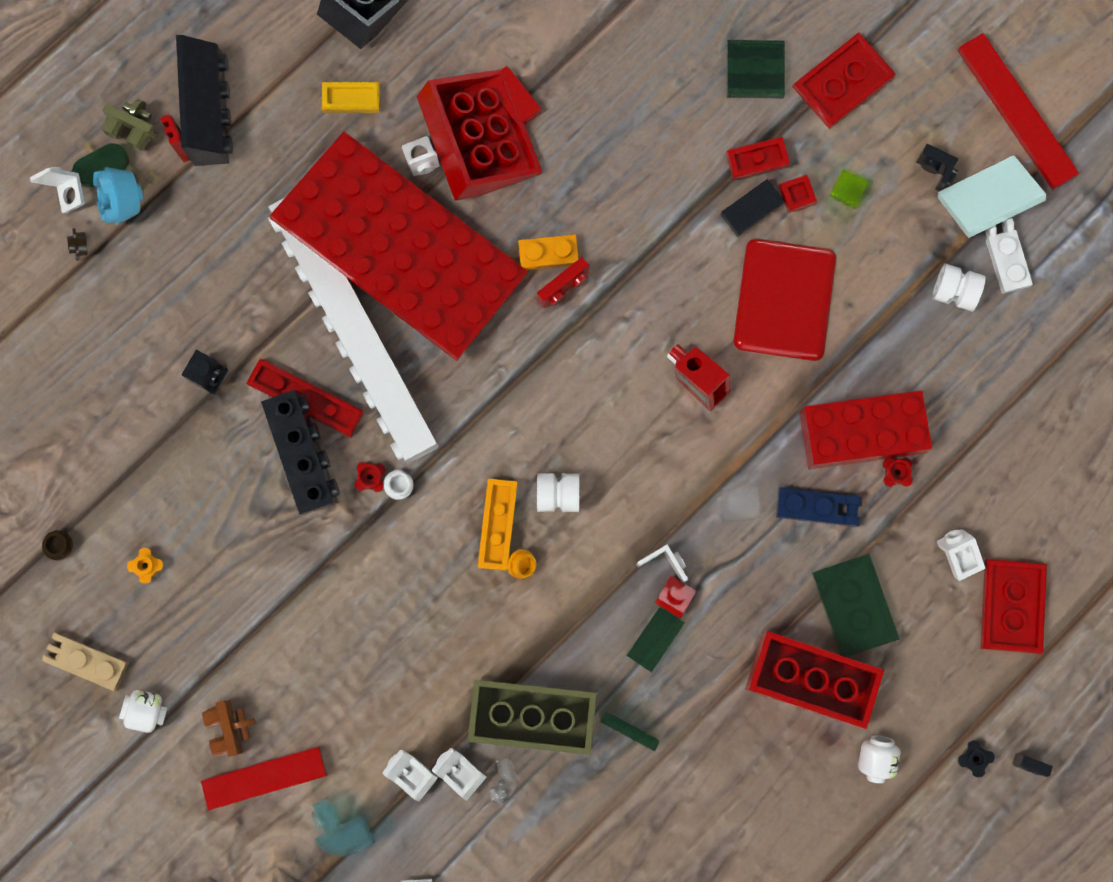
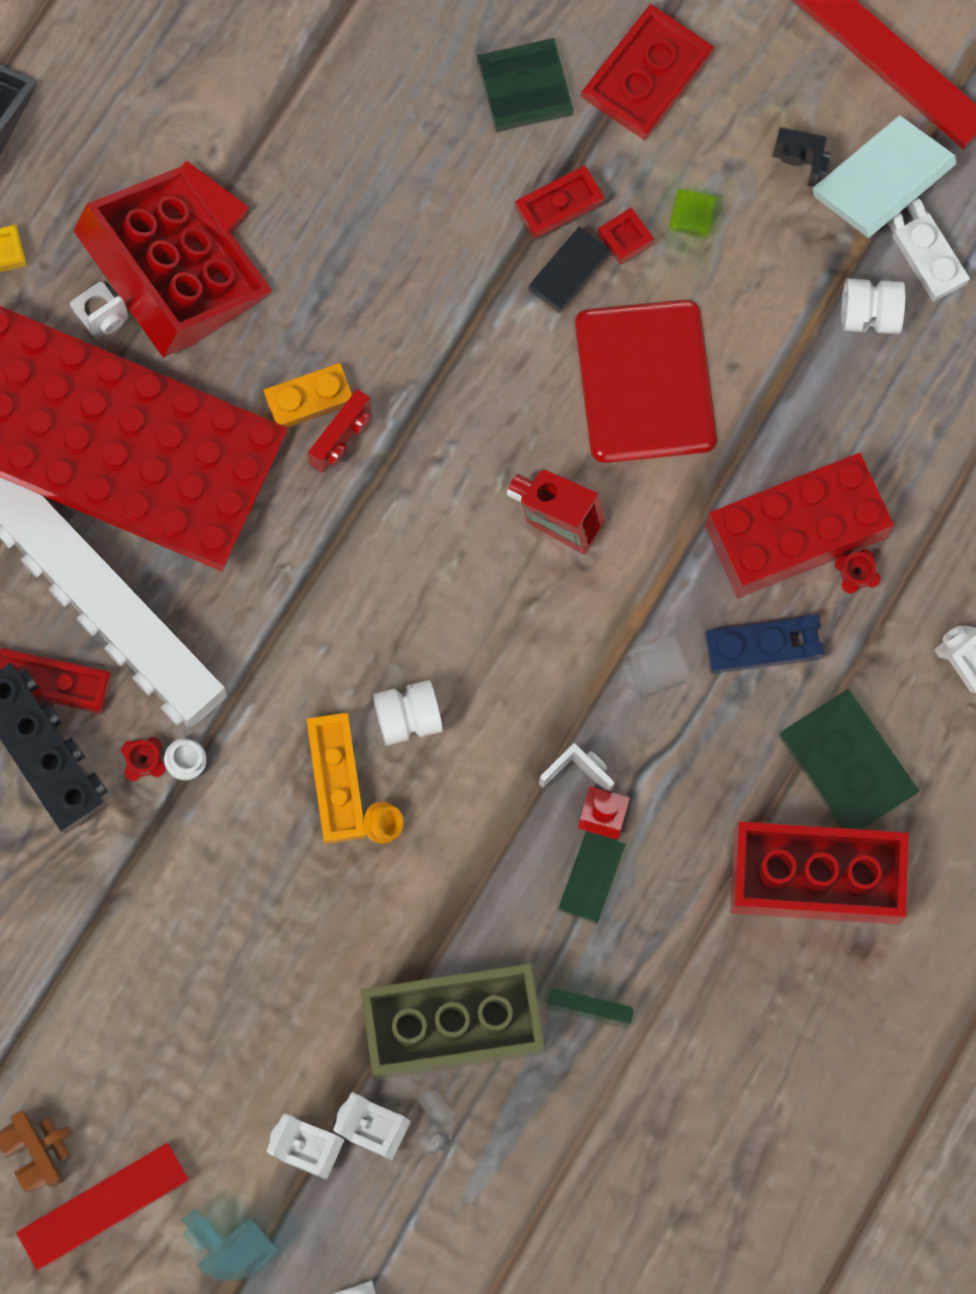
camera: 20 degrees left, 5 degrees down
white head [858,735,901,784] -> none

